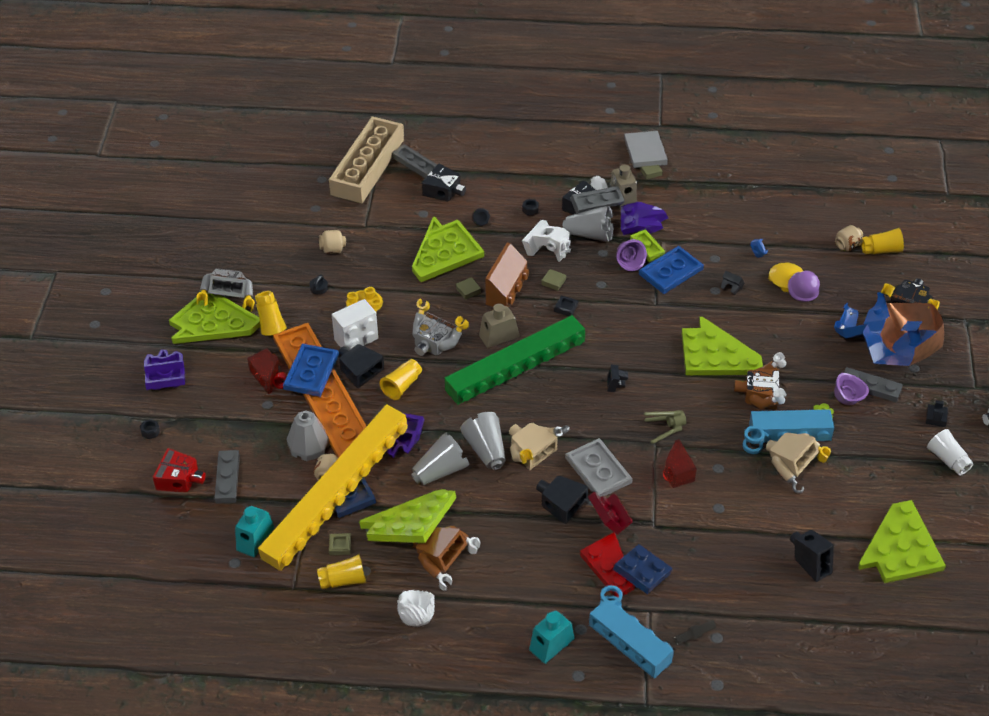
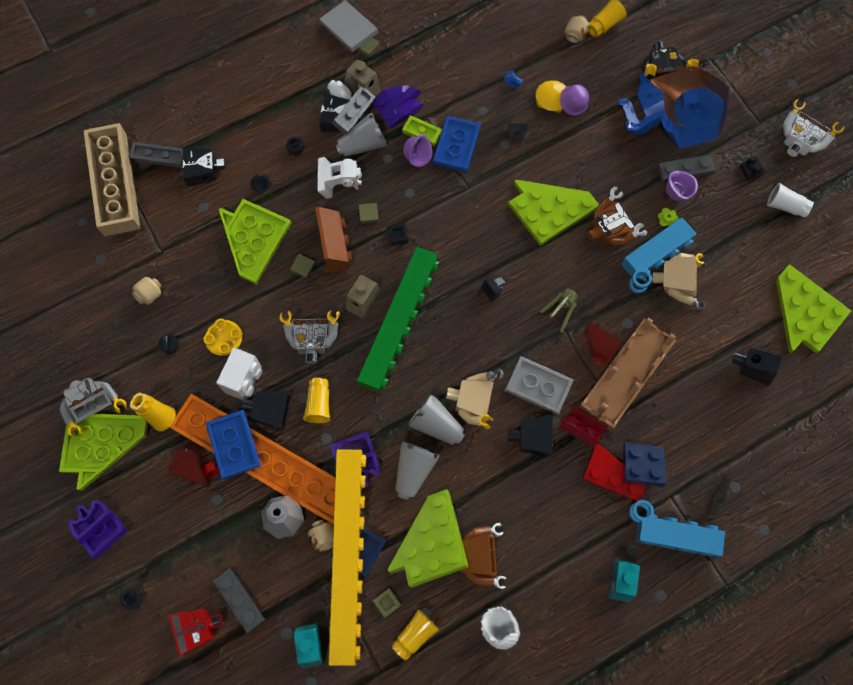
camera: 35 degrees left, 25 degrees up
none -> medium nougat piece [579,317,676,431]

